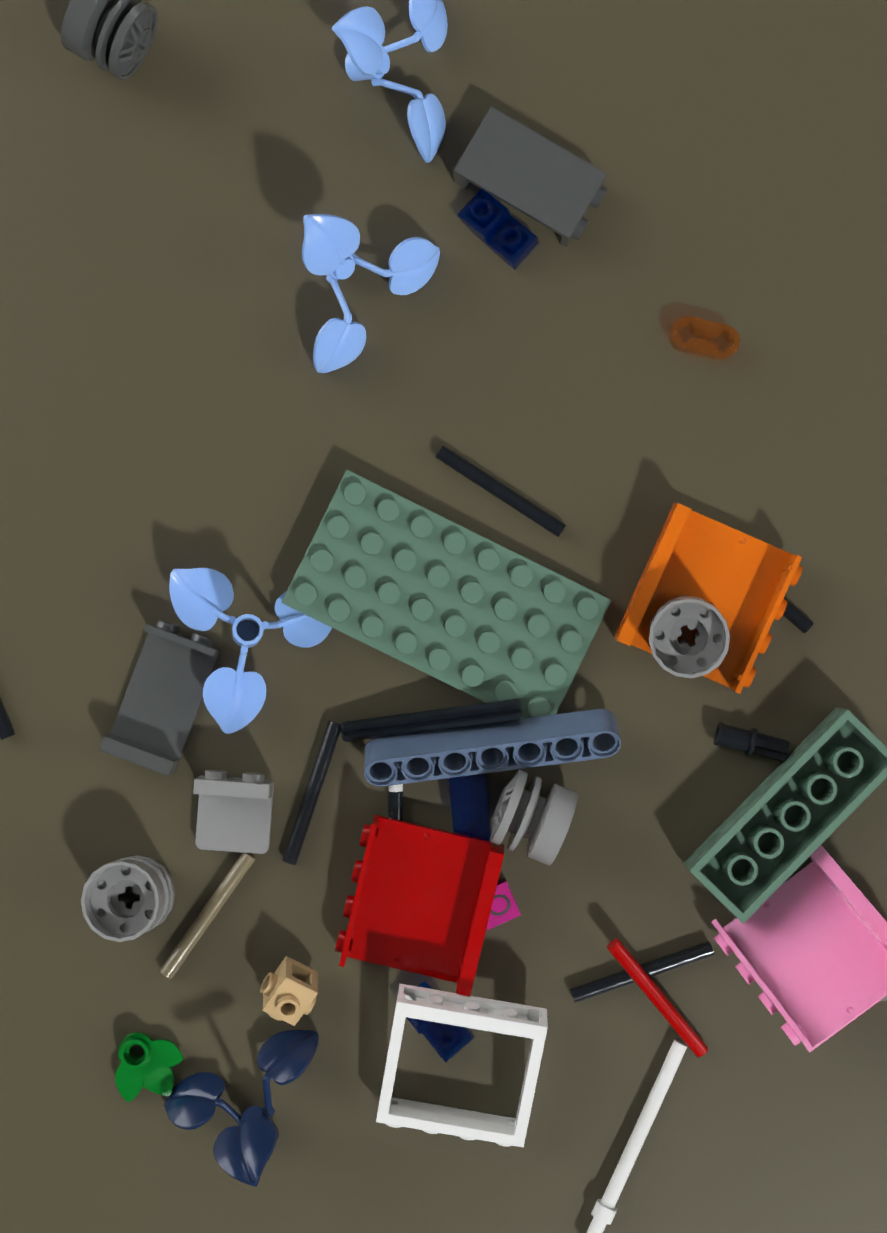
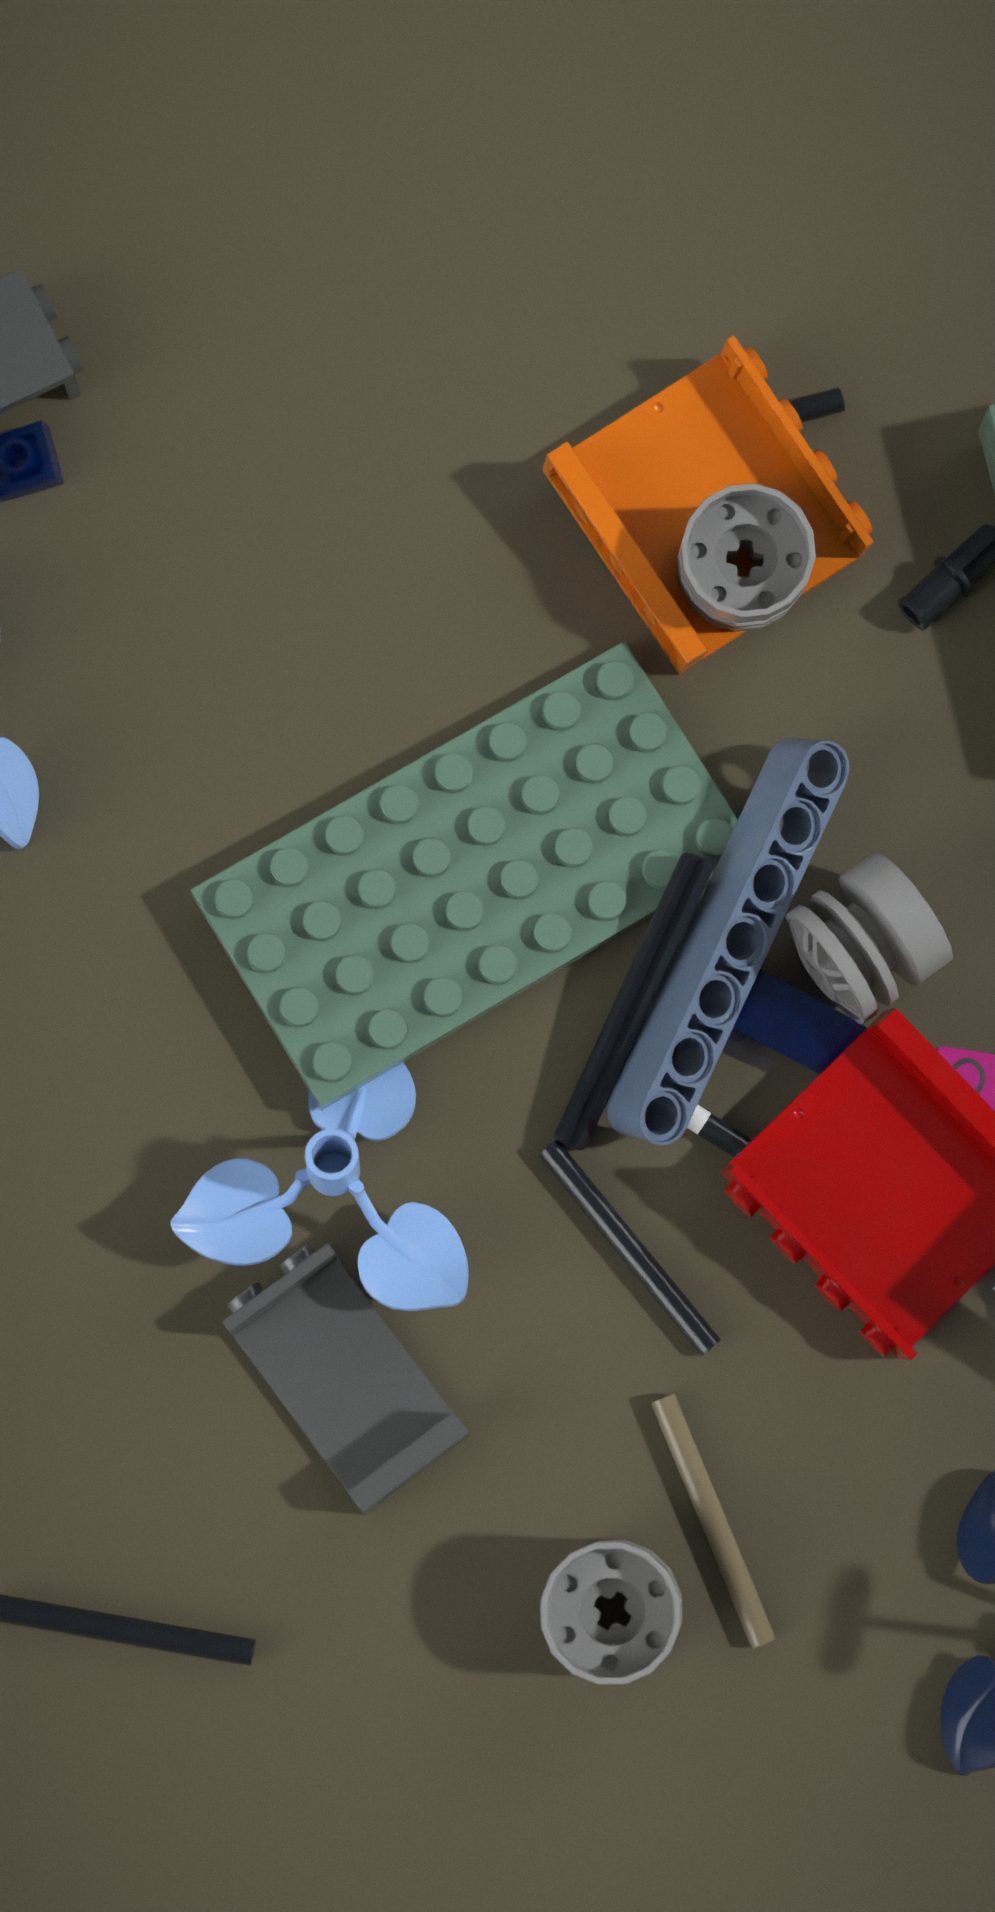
camera: 60 degrees left, 10 degrees down
green plate [114,1032,184,1102] -> none
light grey bracket [193,770,275,854] -> none
tan brick [260,956,318,1026] -> none
black bar [435,445,566,537] -> none
clear orange beam [669,316,740,361] -> none

